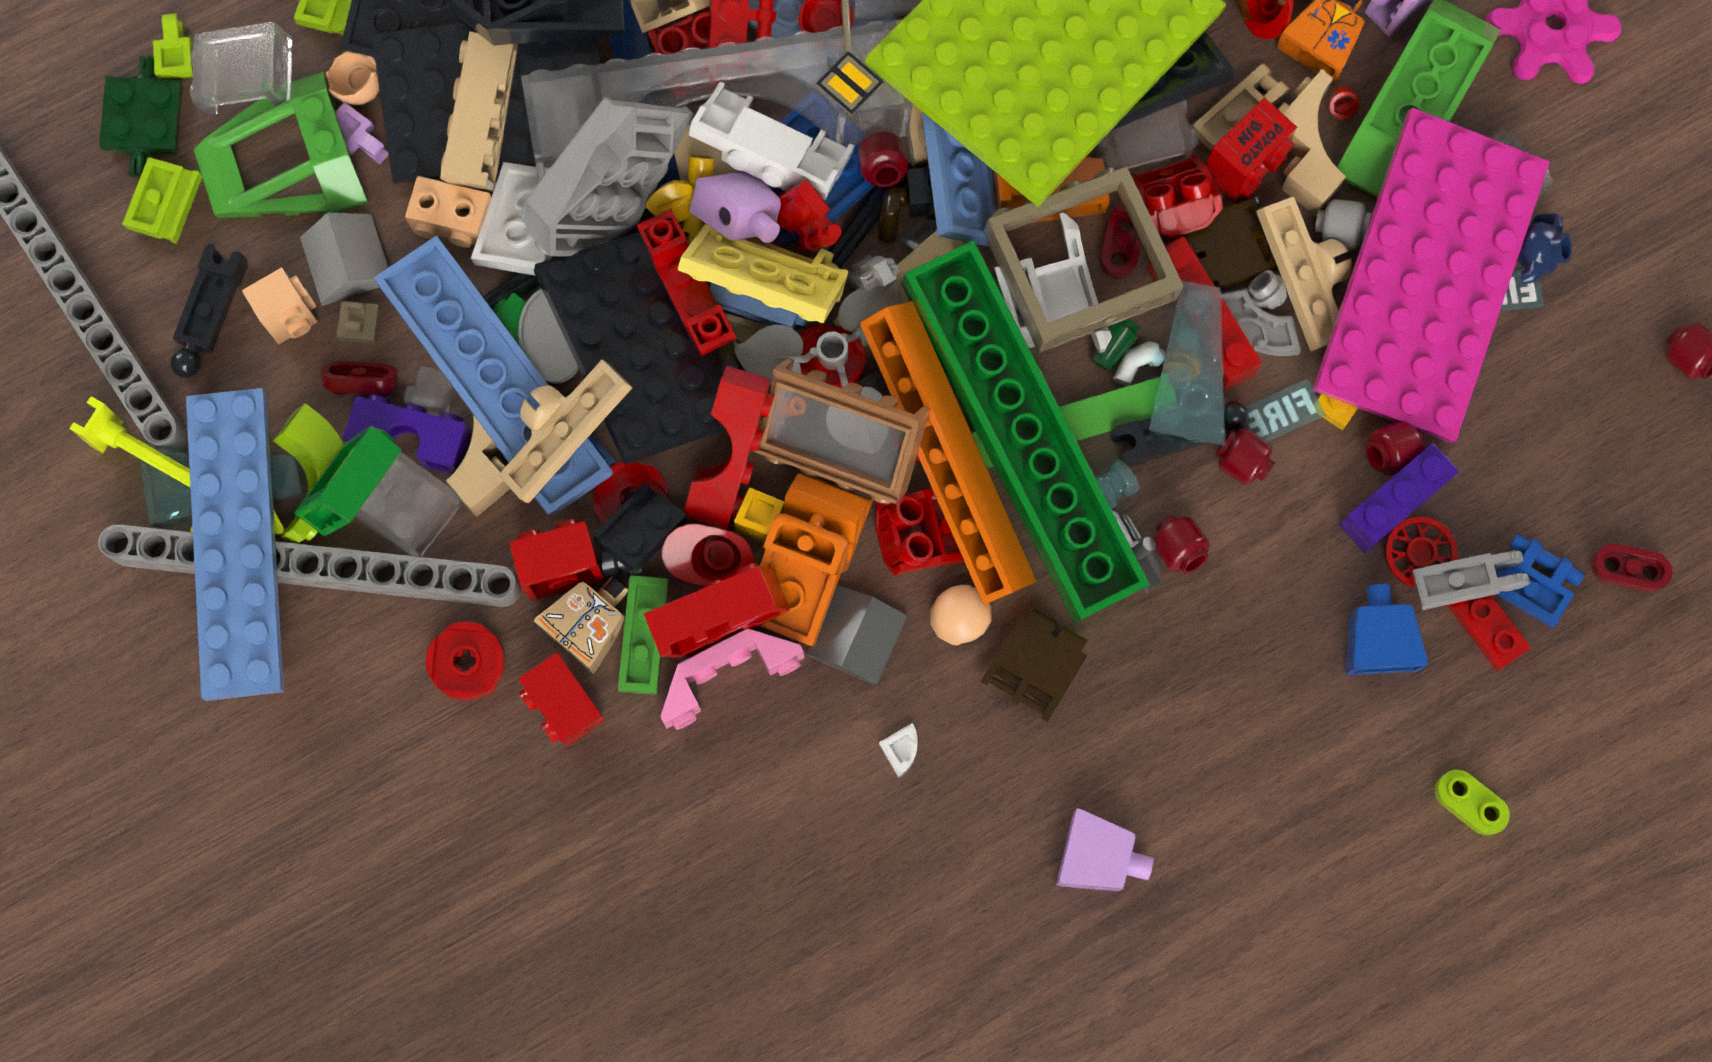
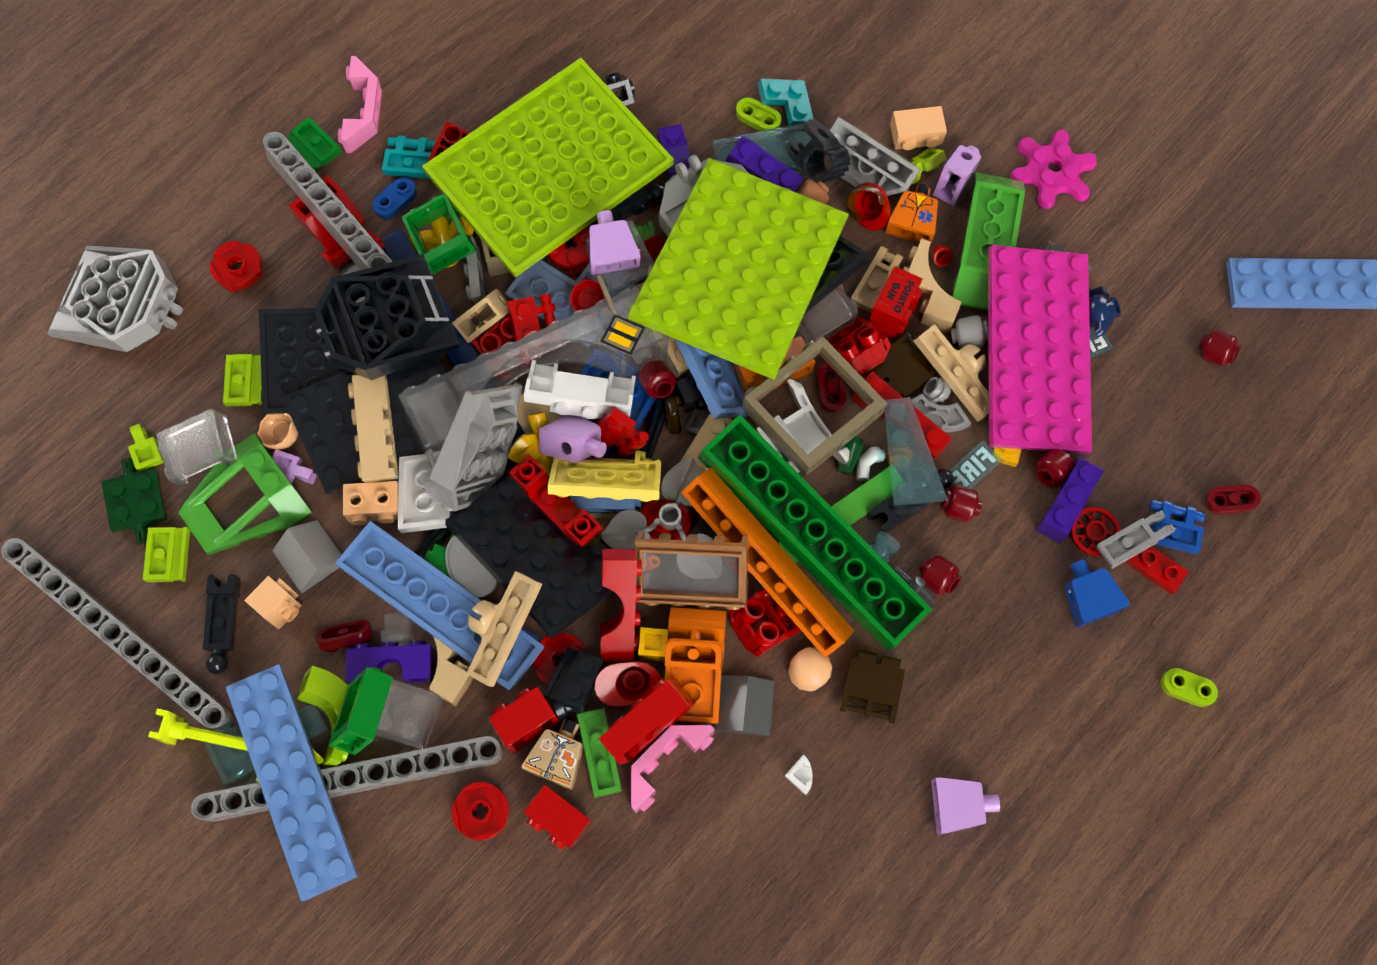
camera: 20 degrees left, 5 degrees down
dark tan tile [336,301,382,344] -> none
light grey hinge [846,254,900,291] -> none

